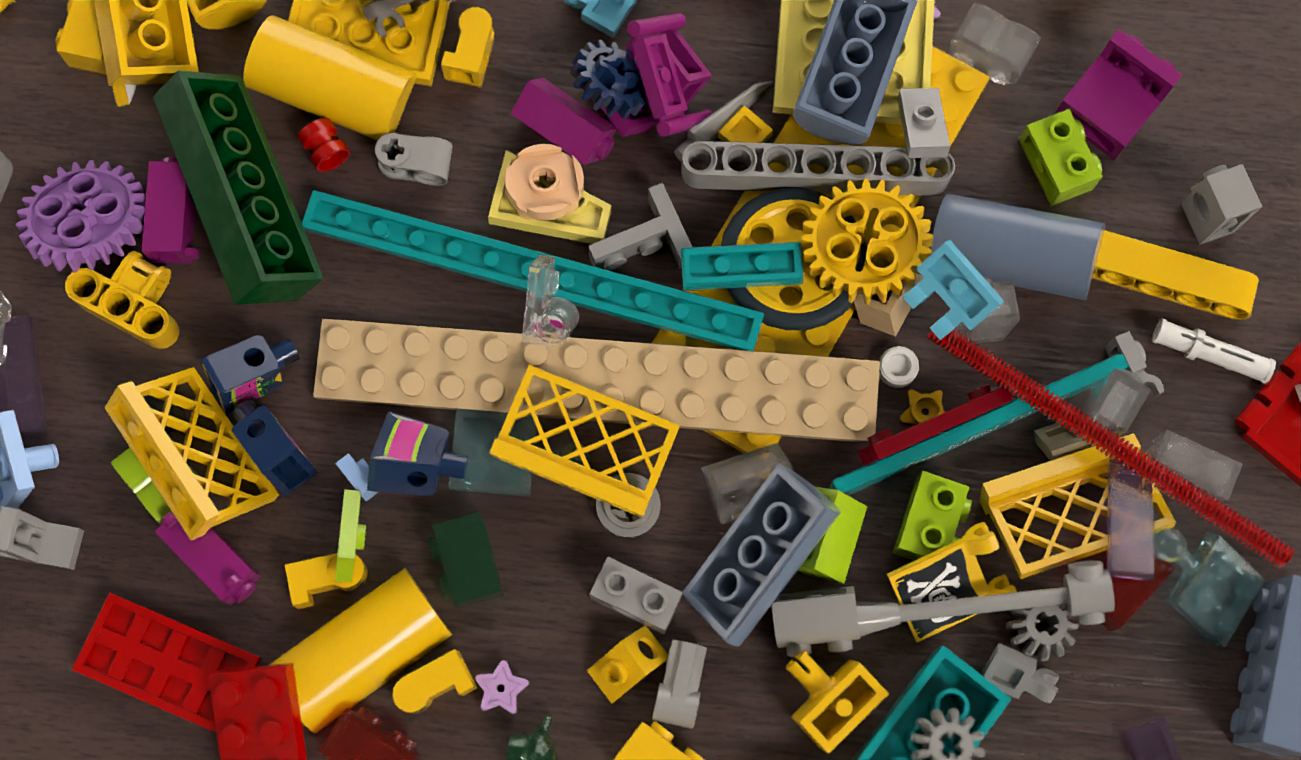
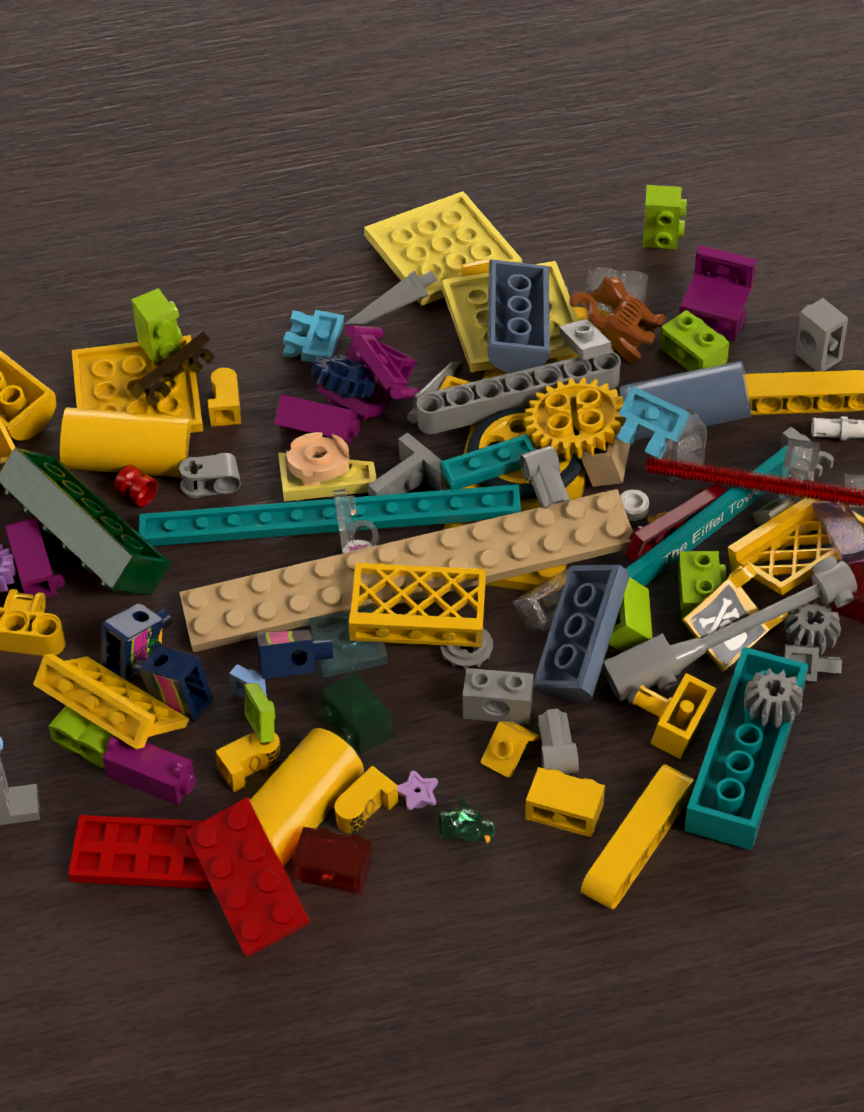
camera: 15 degrees left, 25 degrees down
none -> light grey piece [520,446,570,508]
none -> dark orange animal [569,276,666,365]

